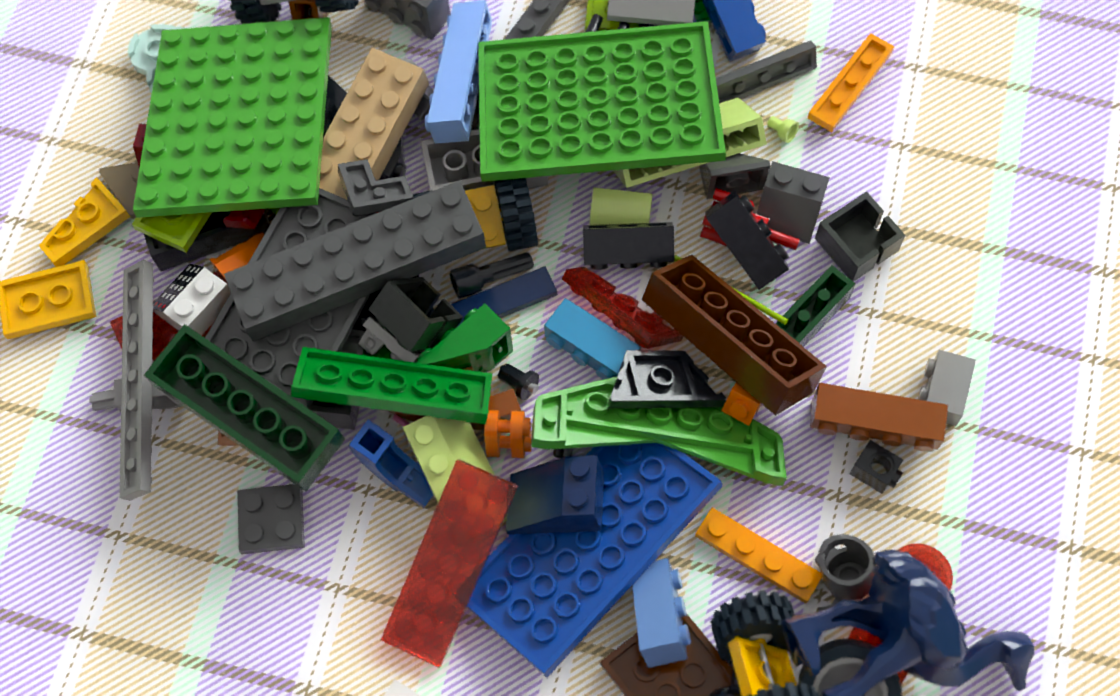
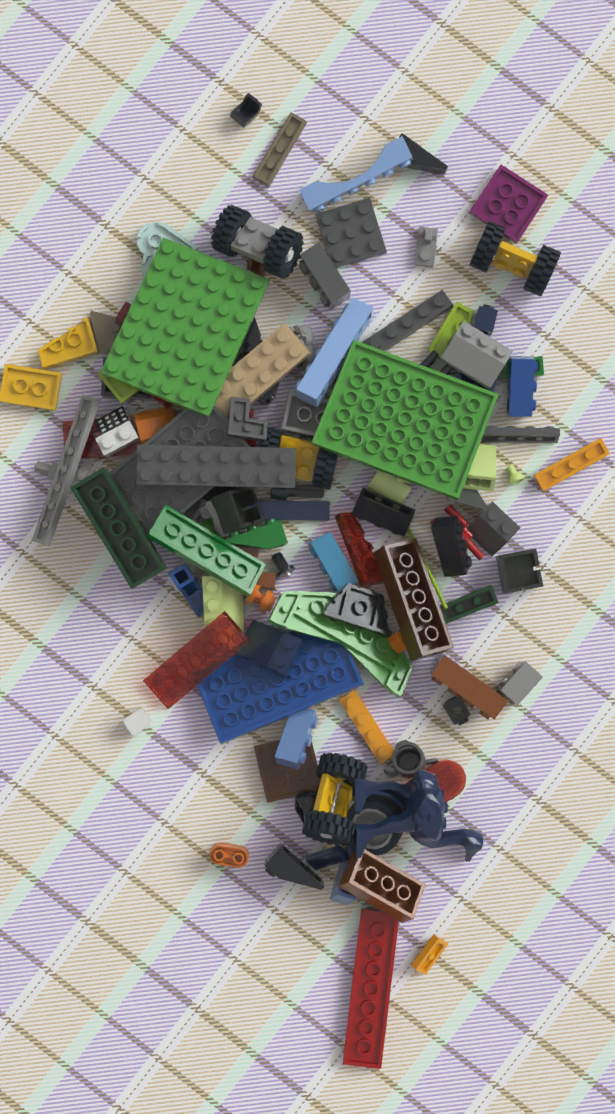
camera: 20 degrees right, 20 degrees up
dark grey plate [237,484,305,554] -> none

